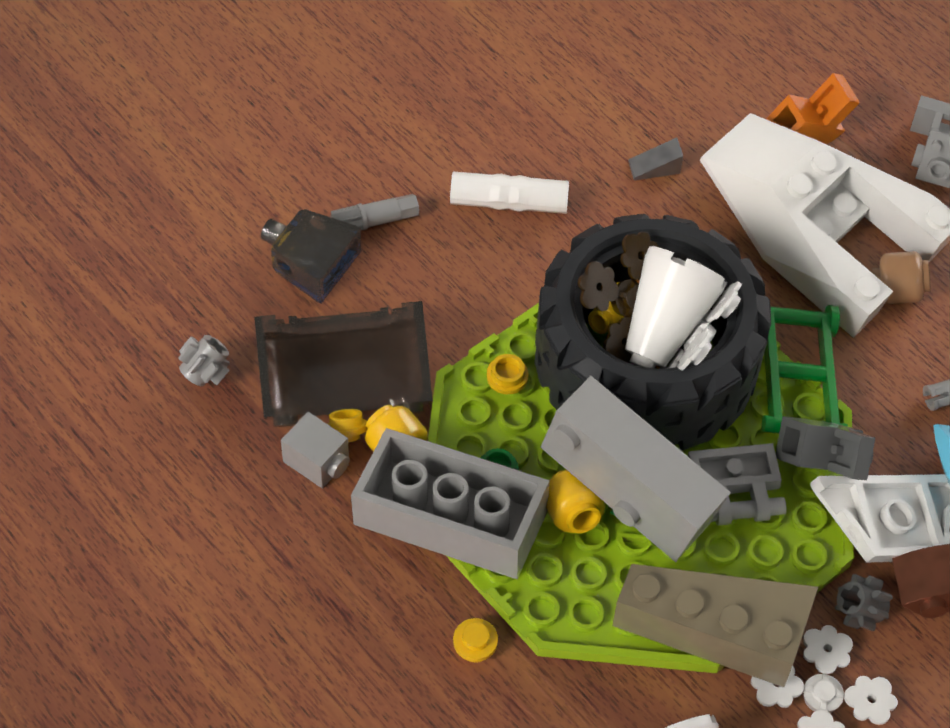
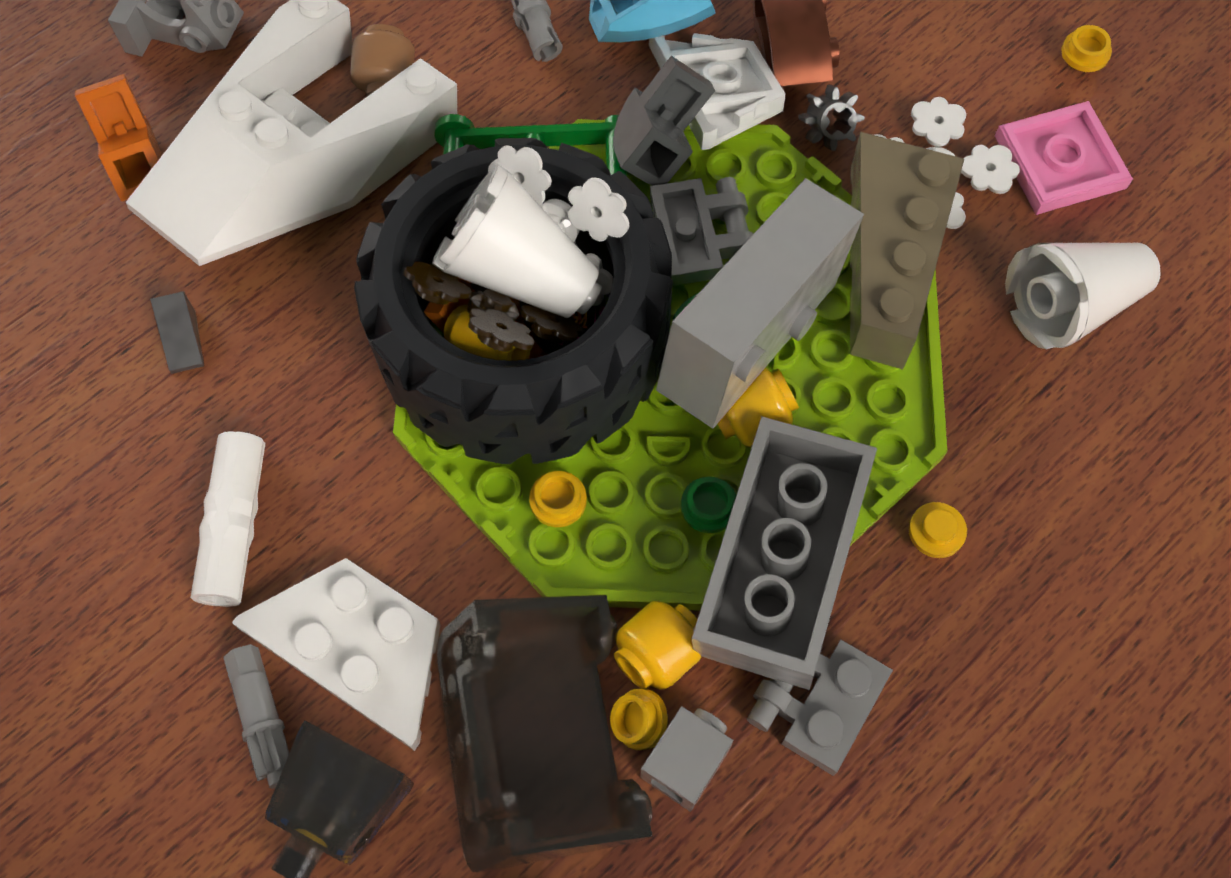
camera: 90 degrees left, 10 degrees up
none -> white wing [232,558,440,751]
none -> light grey plate [747,640,893,776]

